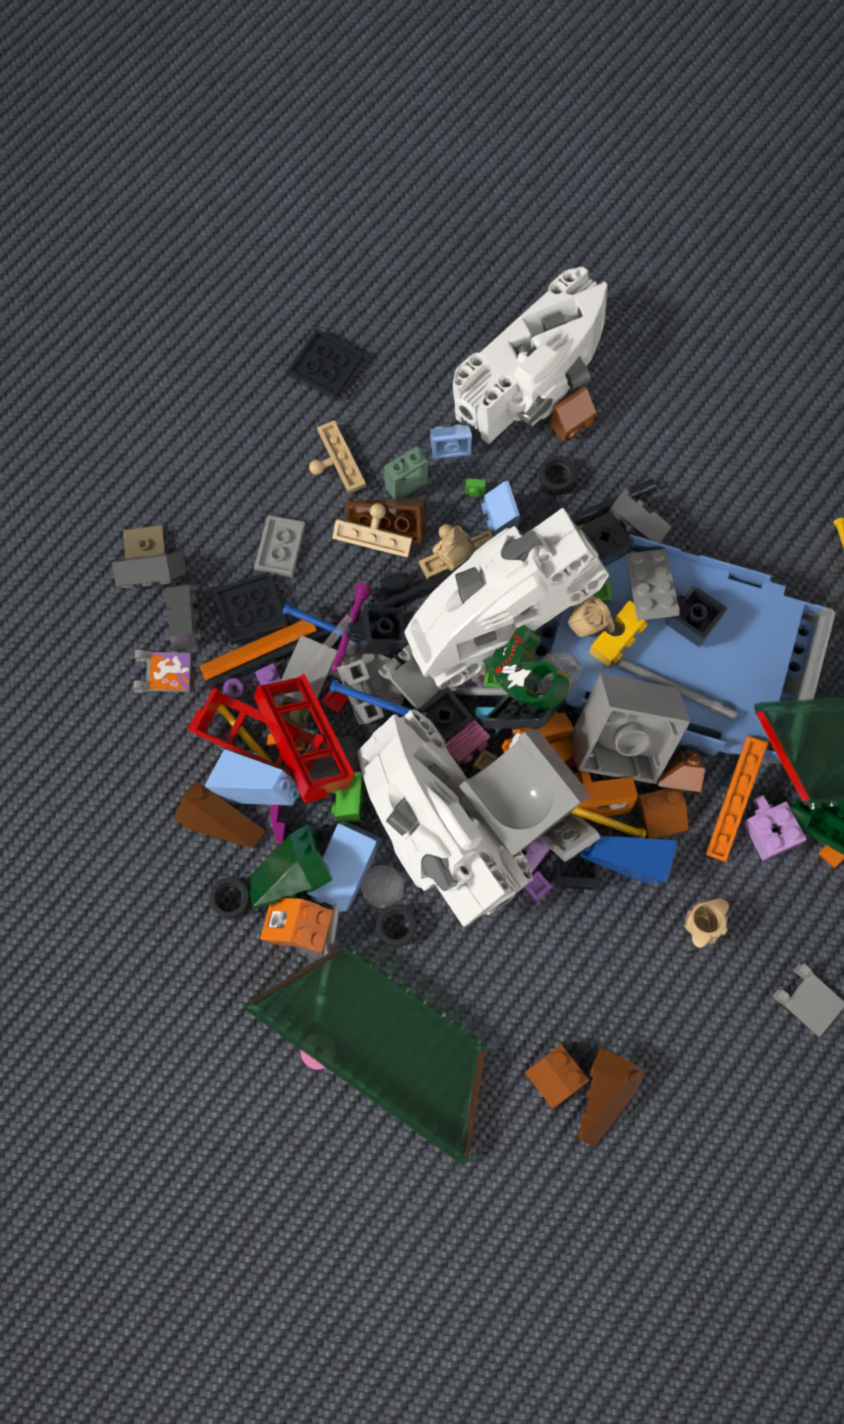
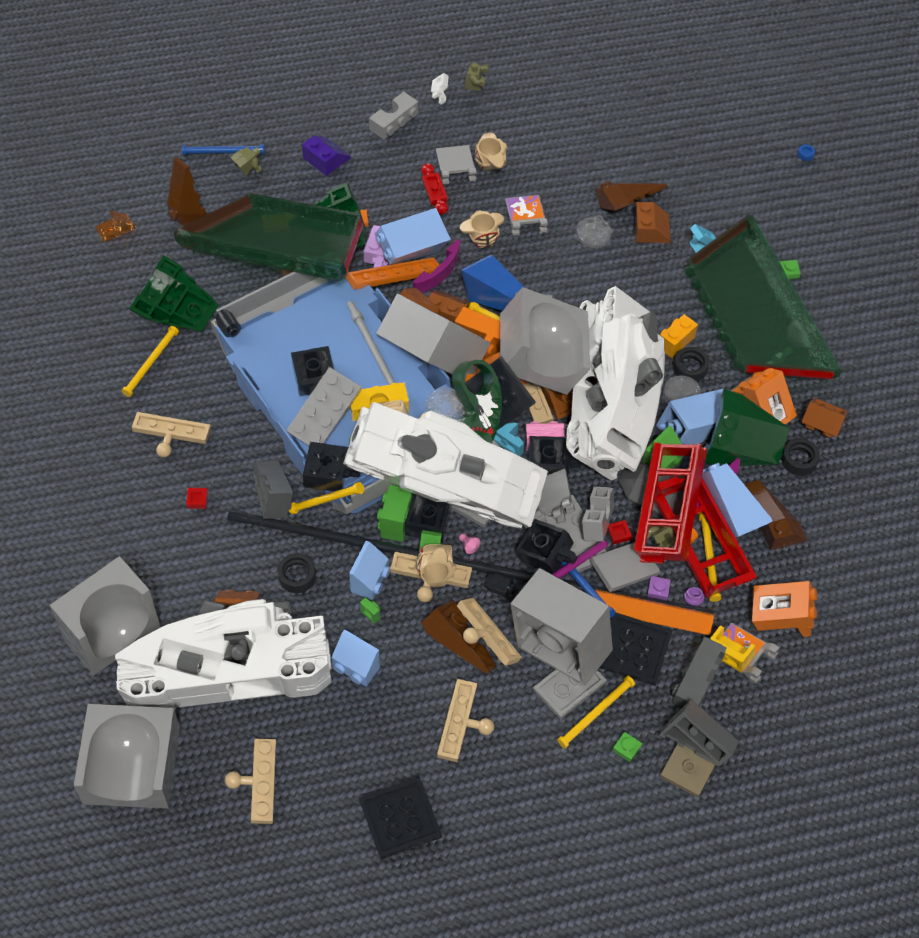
camera: 145 degrees left, 15 degrees down
clear bar [298,614,353,678] -> none
blue bar [330,680,427,717] -> none
sand green window [384,446,428,499] -> none
none -> light grey piece [50,556,160,676]
none -> light grey piece [74,704,180,809]
none -> tan plate [132,412,211,458]
none -> red plate [186,488,208,509]
none -> black brick [215,309,241,337]
none -> tan plate [225,739,276,824]
none -> light blue slope [375,208,451,265]
none -> magenta slope [413,239,460,293]
none -> red plate [421,163,449,215]
none -> tan piece [475,133,507,171]
none -> flag [505,195,548,236]
none -> light grey piece [511,568,613,686]
none -> yellow bar [557,676,635,749]
none -> clear tile [577,215,612,248]
none -> bright green plate [613,732,642,762]
none -> light orange brick [660,314,698,358]
none -> medium azure slope [689,224,719,253]
none -> yellow panel [710,625,756,673]
none -> orange brick [752,581,817,637]
none -> bright green plate [779,260,801,279]
none -> blue tile [797,145,815,161]
none -> dark orange slope [802,397,849,438]

